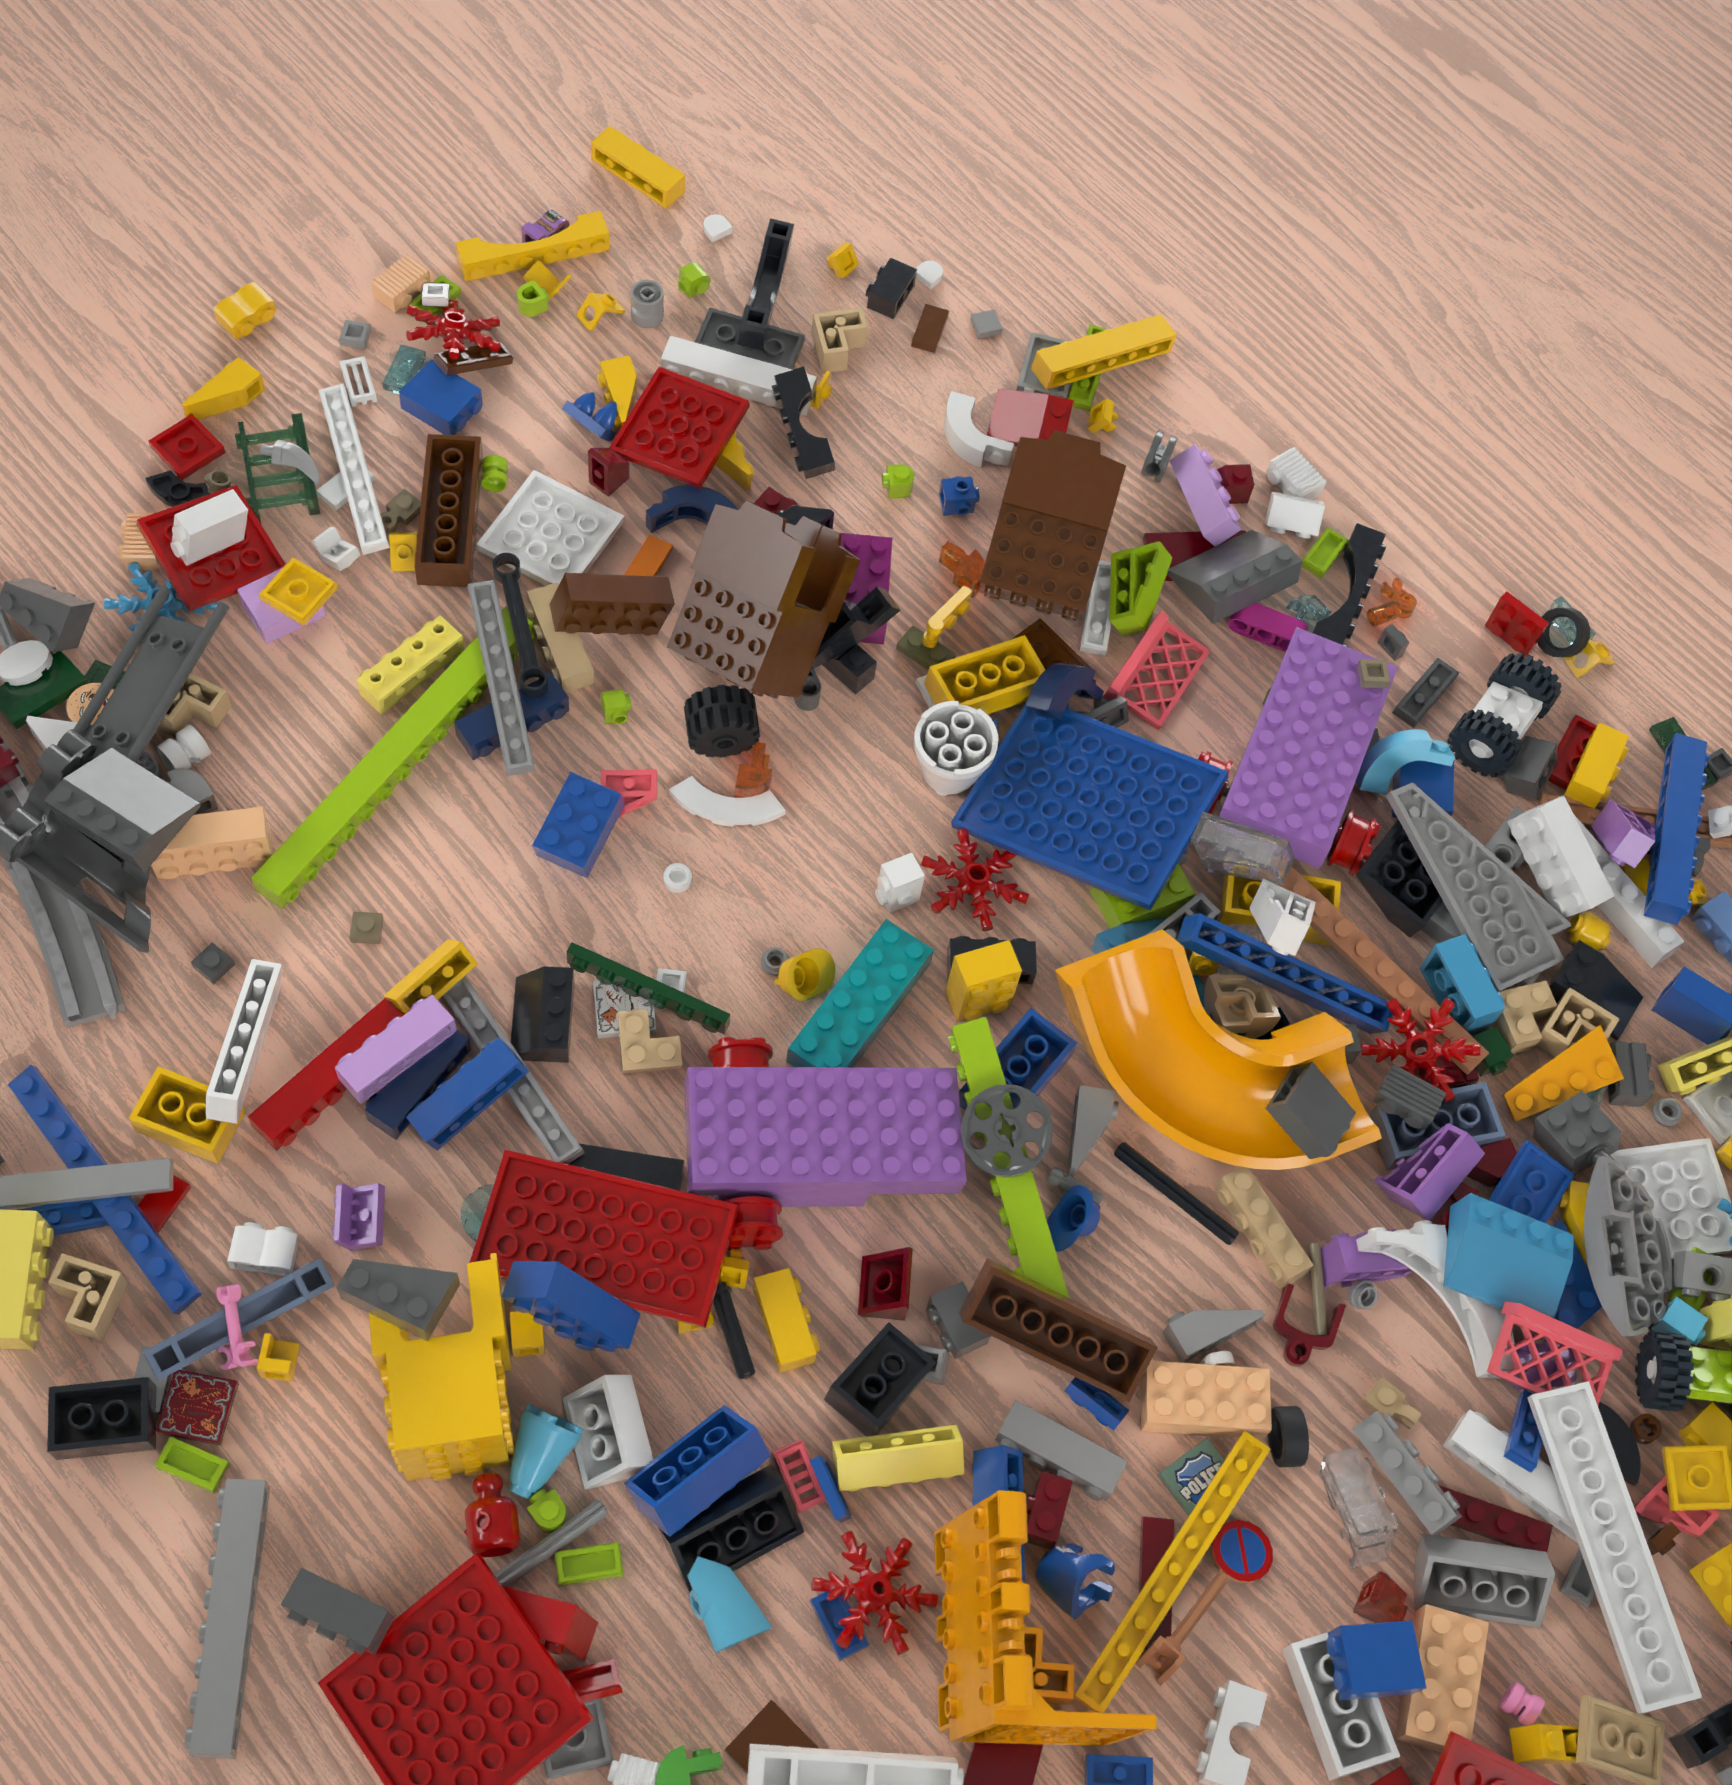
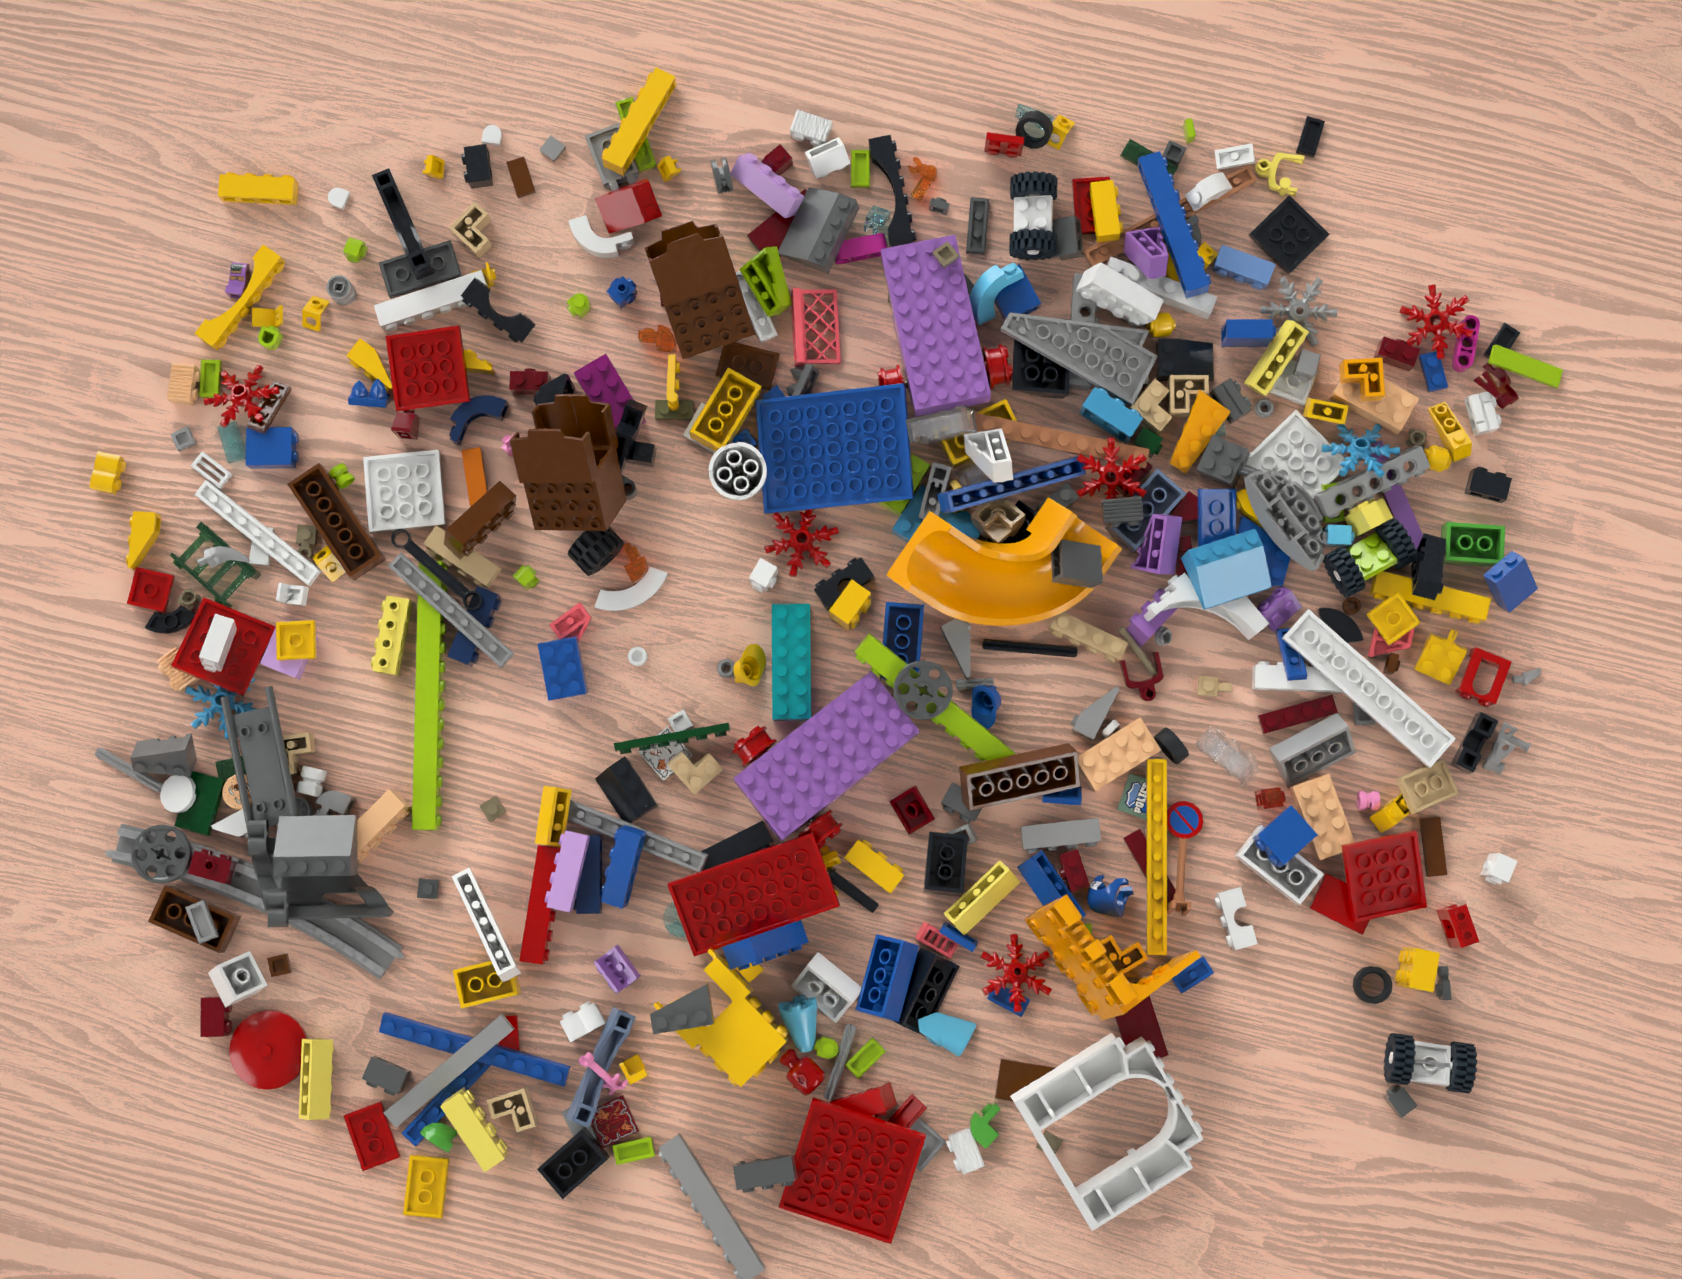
camera: 20 degrees left, 20 degrees up
white tile [422,284,449,306] -> none
dark blue arch [1025,662,1104,721] -> none
light grey brick [1352,1411,1462,1535] -> none
coral fence [1487,1302,1623,1406] -> none

